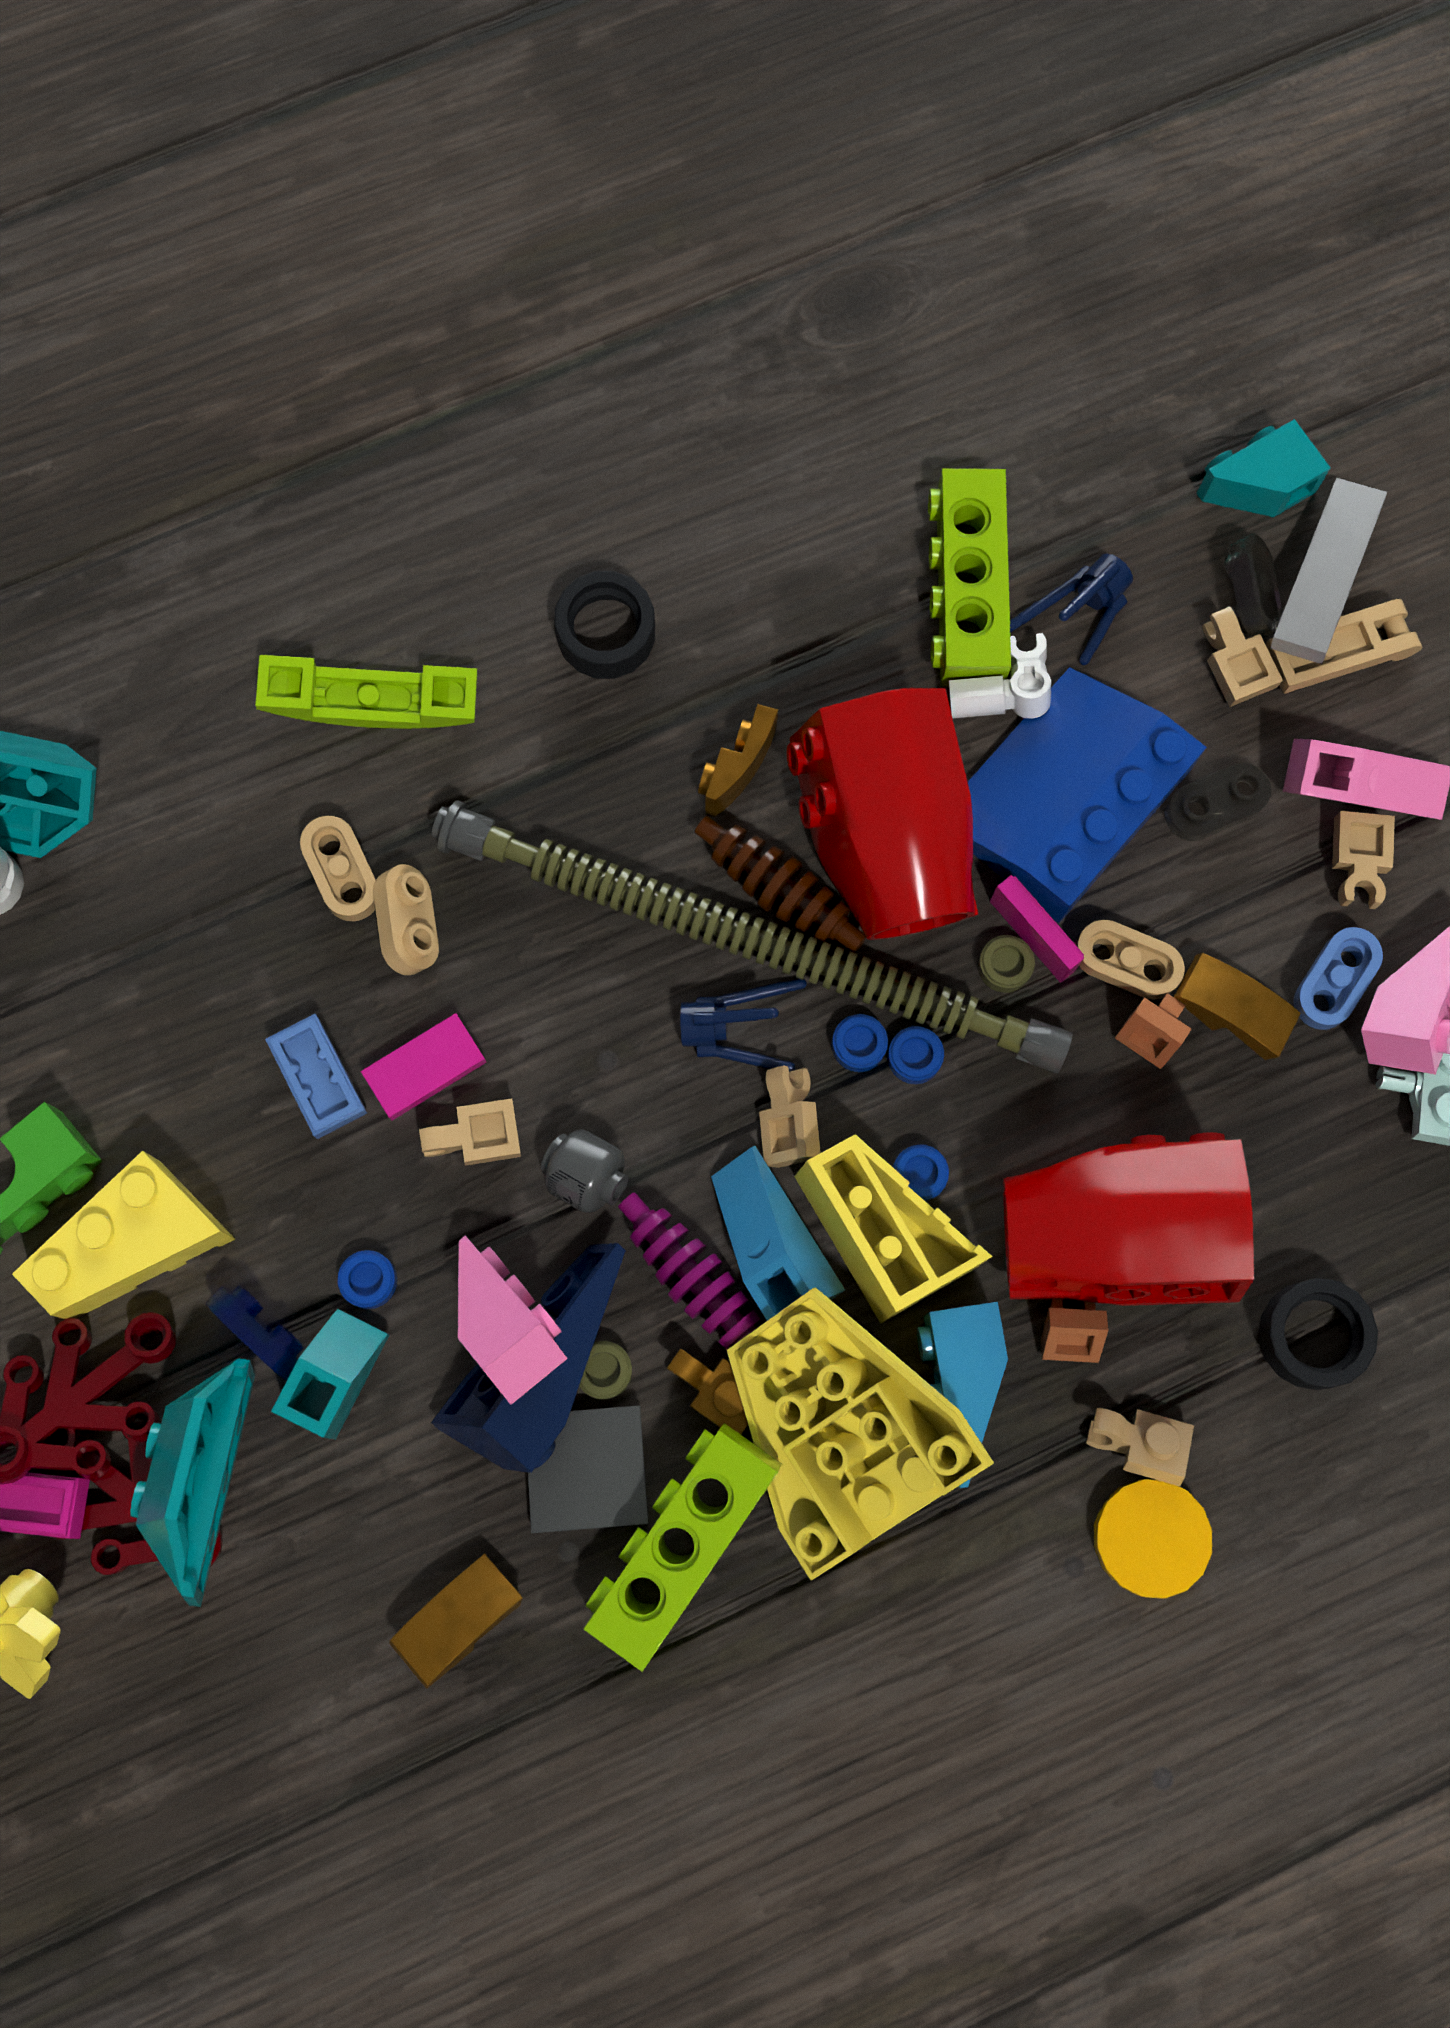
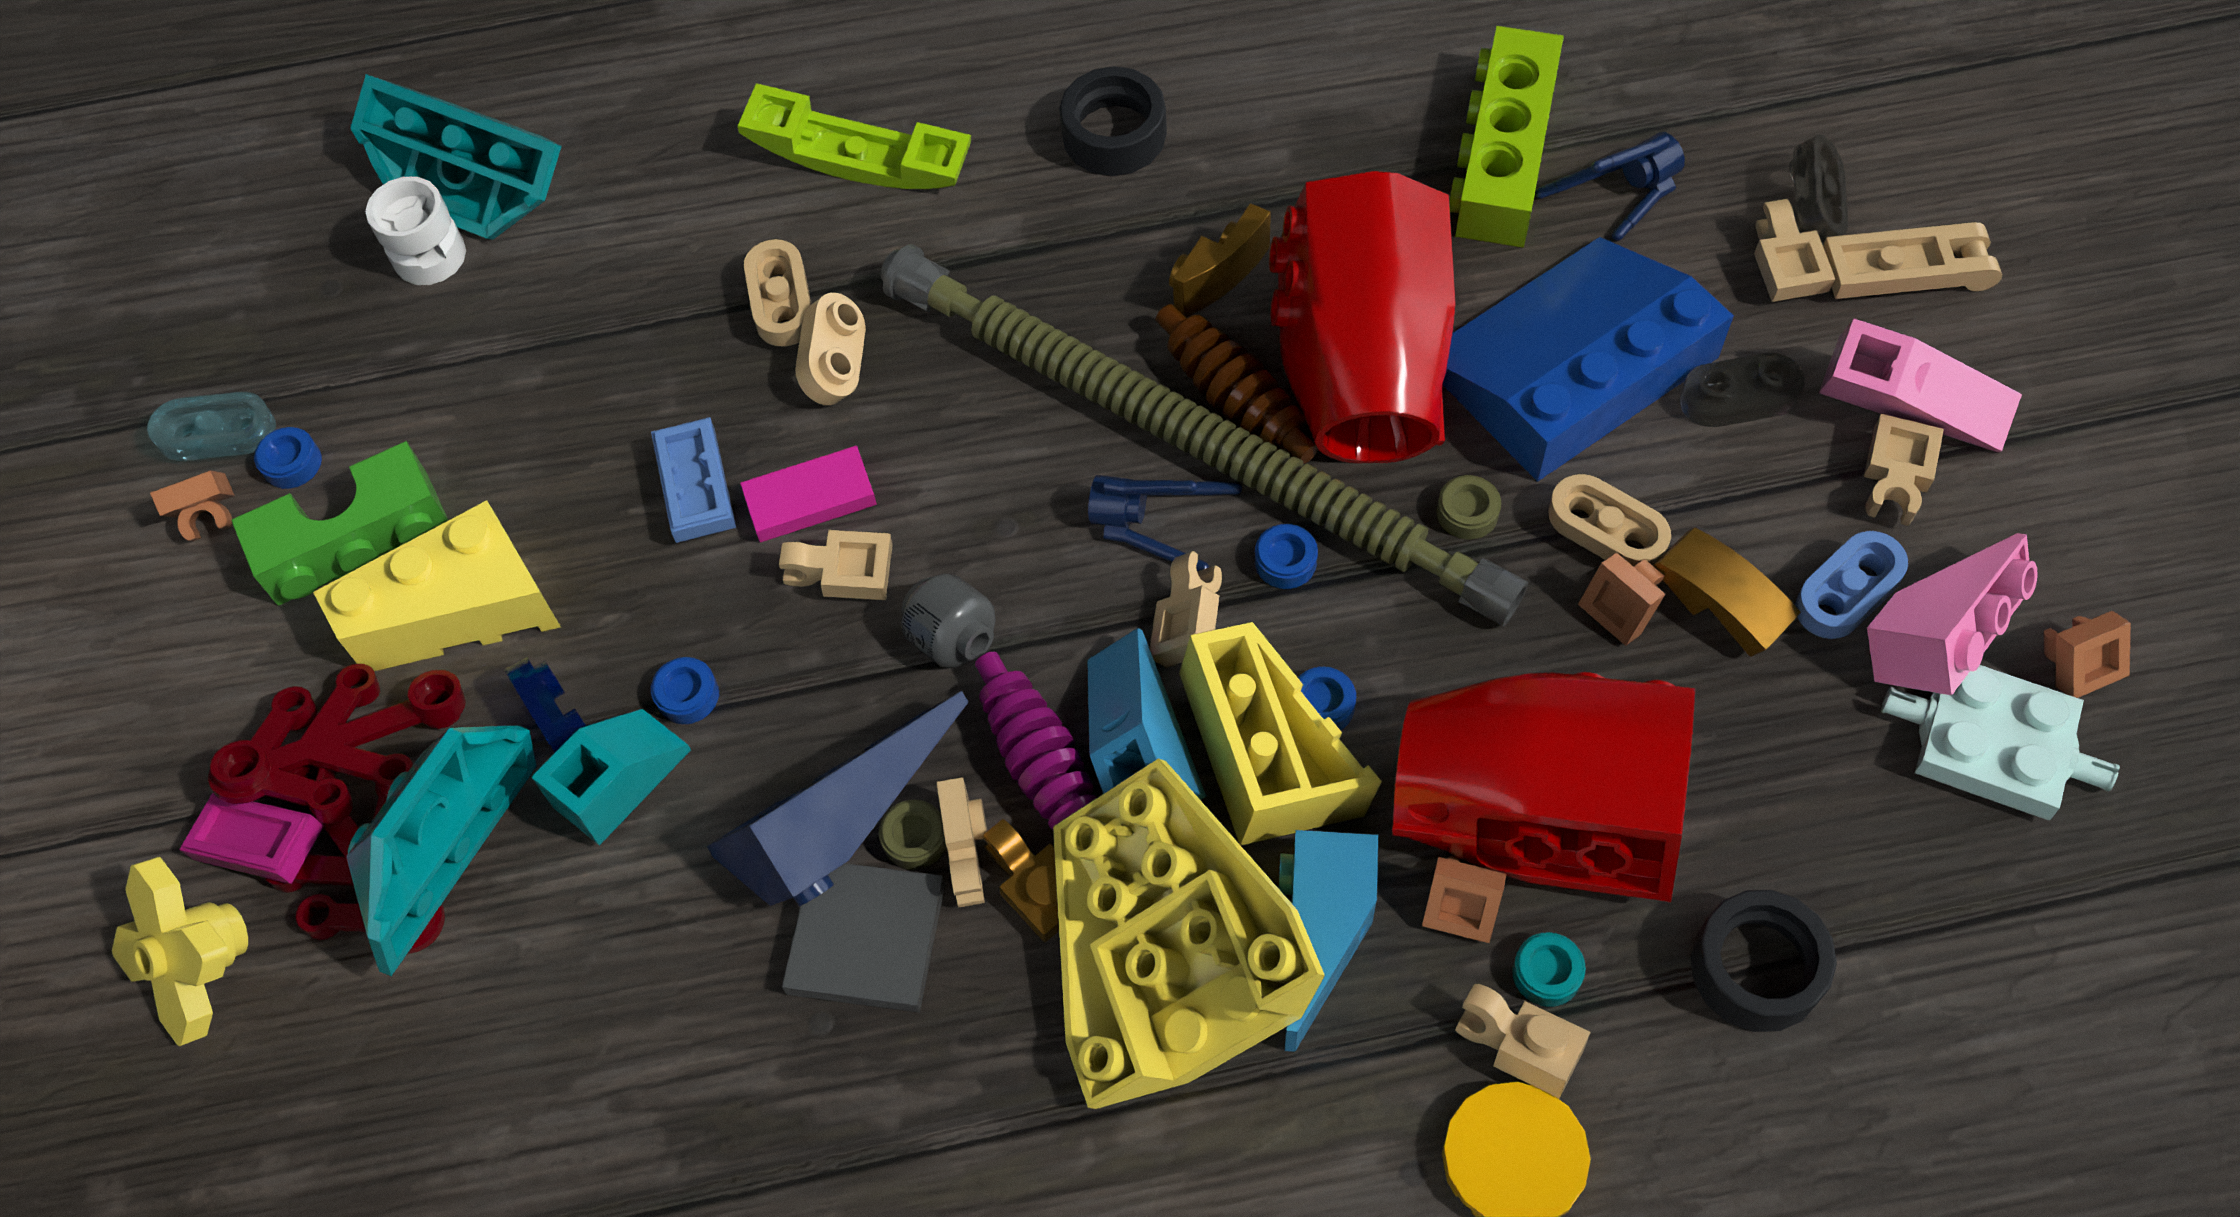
camera: 20 degrees right, 15 degrees down
pearl gold slope [389,1554,523,1689] -> none
bright pink slope [458,1236,568,1405] -> none
lime brick [584,1423,782,1672] -> none
blue tile [887,1026,944,1084] -> none
white bar [949,633,1051,719] -> none
dark pink tile [990,875,1084,983] -> none
teal slope [1196,419,1331,517] -> none
light grey tile [1270,478,1387,664] -> none
none -> tan plate [937,777,987,908]
none -> teal tile [1512,932,1586,1007]

